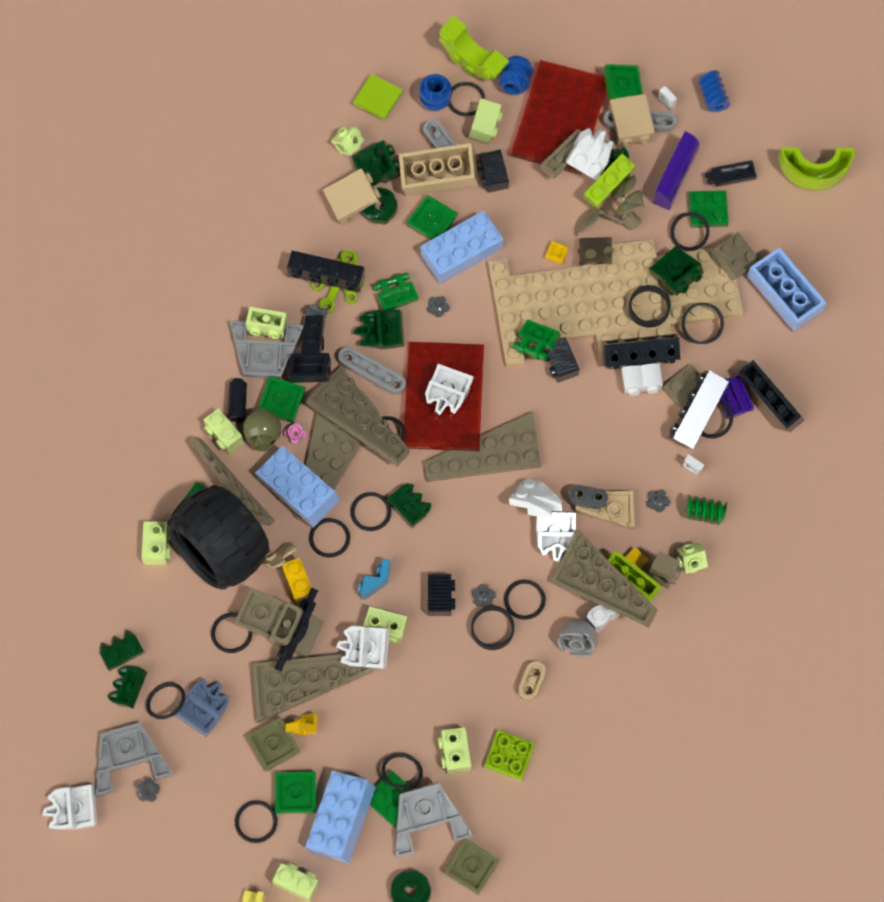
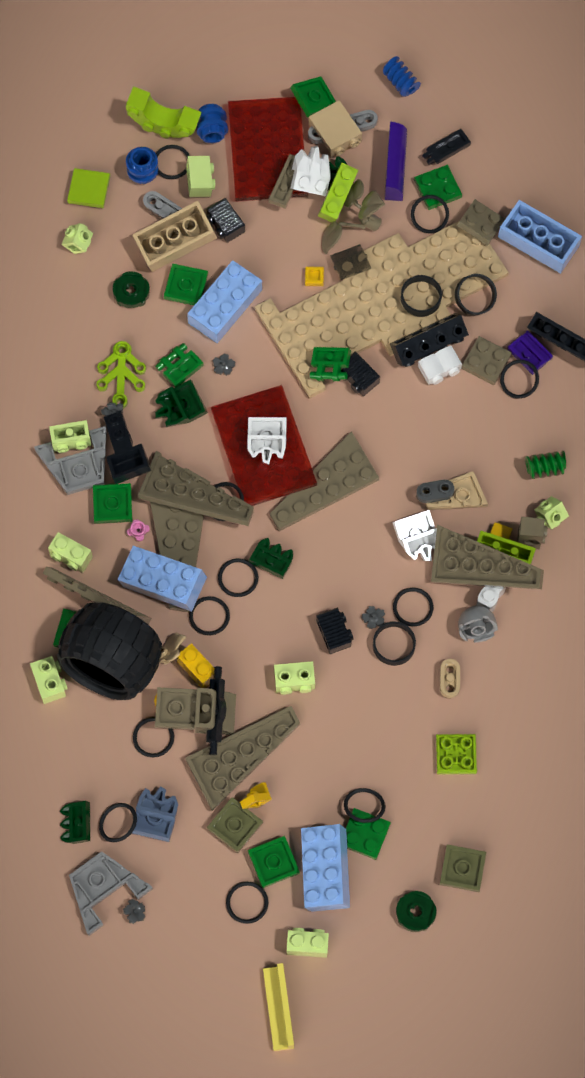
camera: 20 degrees left, 0 degrees up
white plate [42,785,98,830] -> none
dark green plate [99,630,145,672] -> none
black brick [227,378,247,423] -> none
olive brick [243,408,281,451] -> none
black brick [287,250,365,292] -> none
tan panel [323,168,381,226] -> none
white plate [336,626,390,669] -> none
light grey plate [338,347,406,395] -> none
dark green plate [352,140,401,186] -> none
dark azure slope [358,559,390,600] -> none
light grey wing [395,782,473,858] -> none
yellowish green brick [438,727,471,774] -> none
white plate [509,479,562,517] -> none
dark grey plant [647,490,671,513] -> none
dark green plate [649,246,704,296] -> none
white tile [658,86,677,110] -> none
brick [668,370,729,449] -> none
white tile [683,454,704,476] -> none
lime brick [778,147,855,190] -> none

